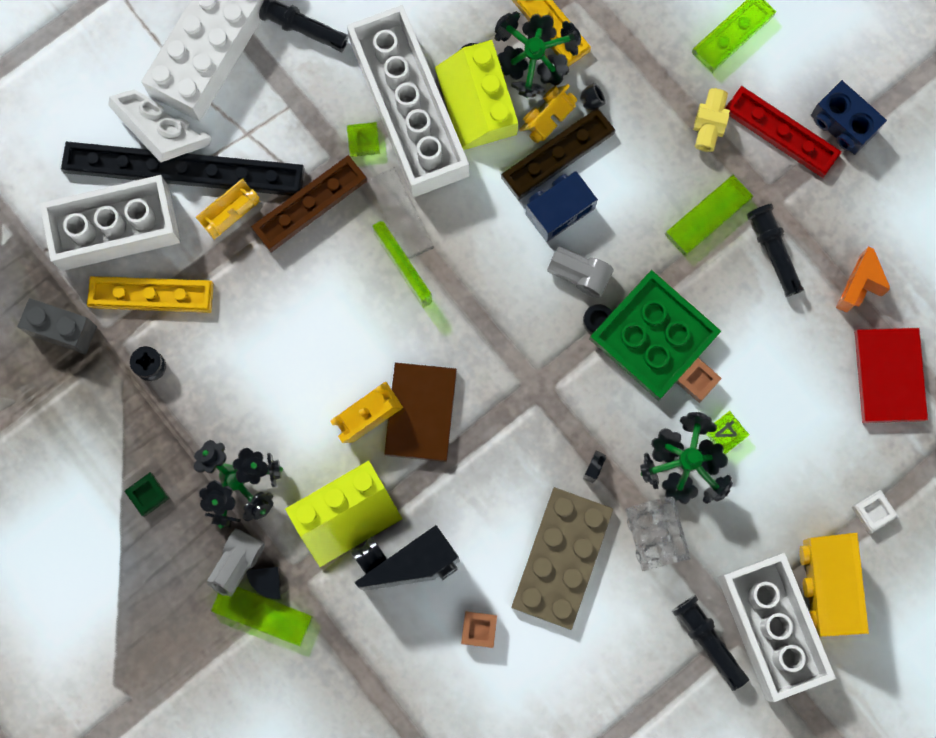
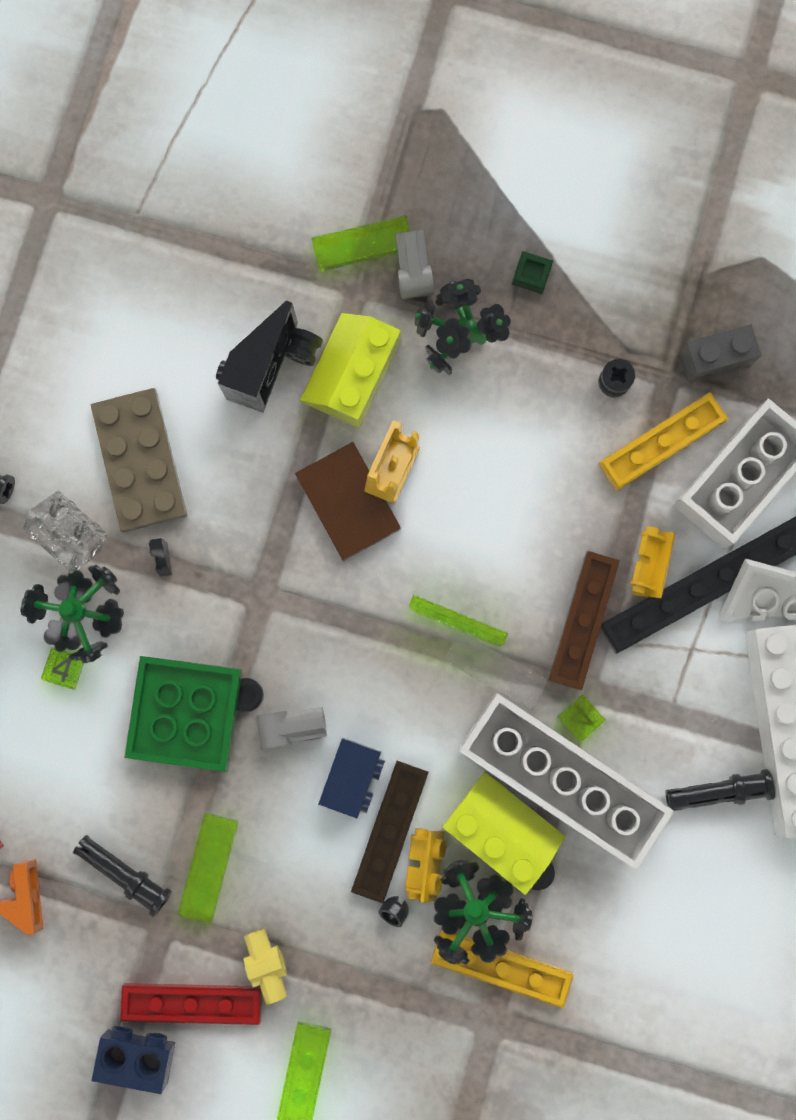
camera: 145 degrees right, 5 degrees up
black tile [246,567,282,600] -> none
nougat plate [461,611,497,648] -> none
nougat plate [676,358,722,403] -> none

